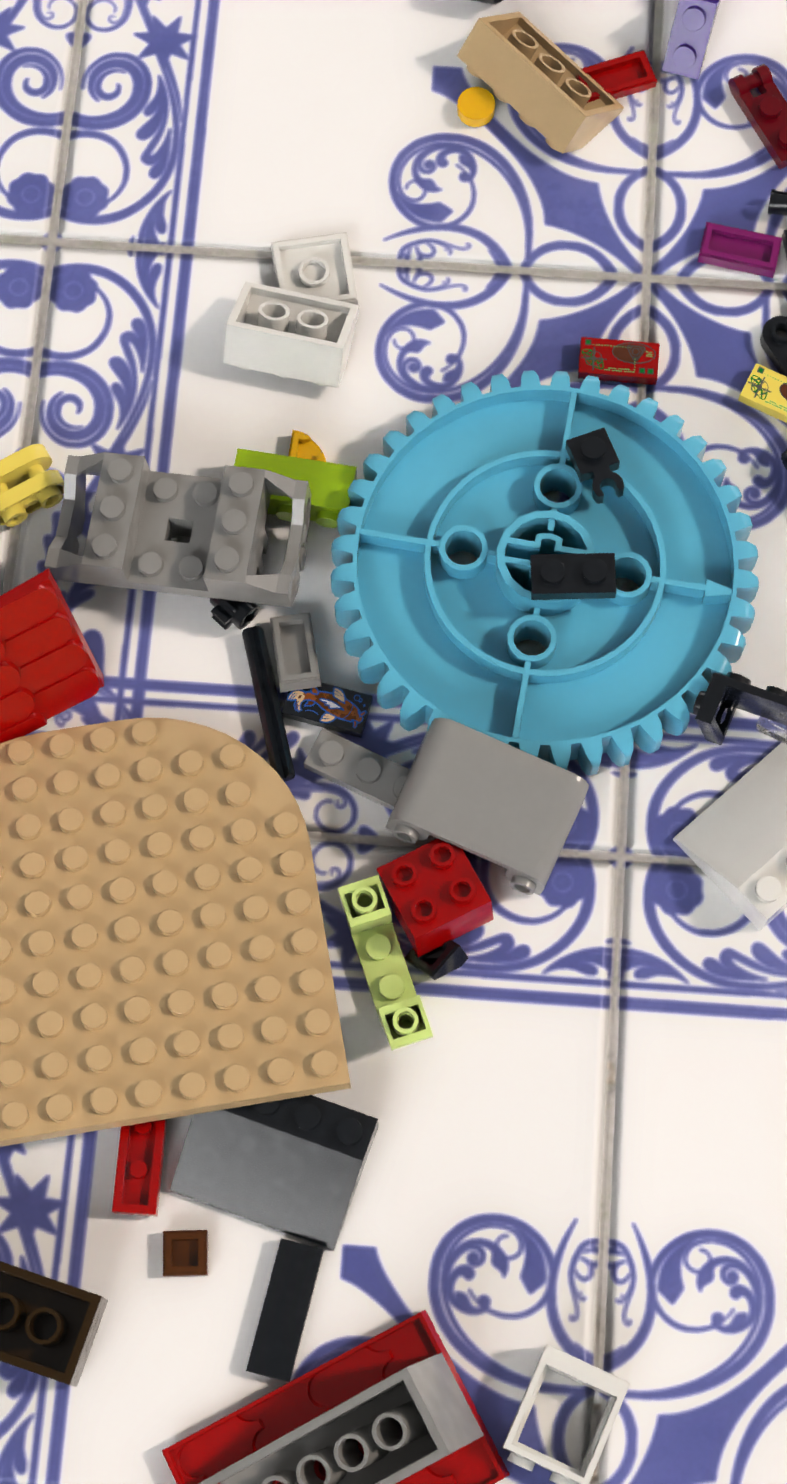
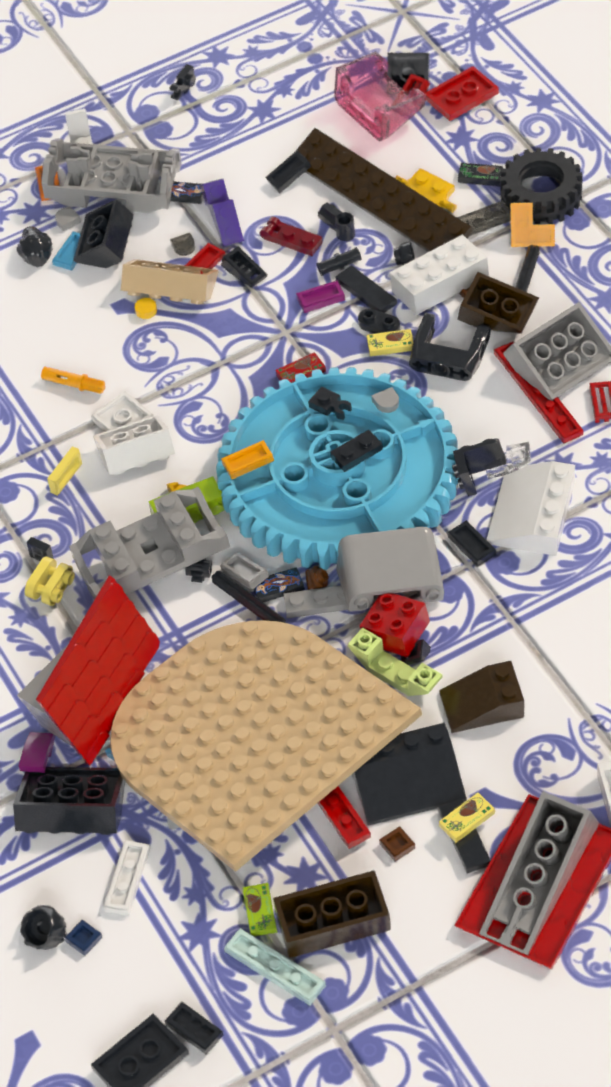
camera: 30 degrees left, 20 degrees down
none -> black tile [26,537,54,561]
none -> light orange axle [41,366,106,394]
none -> light yellow tile [47,446,82,496]
none -> clear smoke tile [170,232,195,256]
none -> black slope [221,246,268,288]
none -> light orange tile [221,440,274,479]
none -> reddish brown plate [305,566,329,590]
none -> light grey tile [372,387,399,413]
none -> dark brown slope [439,660,524,733]
none -> light yellow tile [439,793,495,843]
none -> black tile [448,520,496,567]

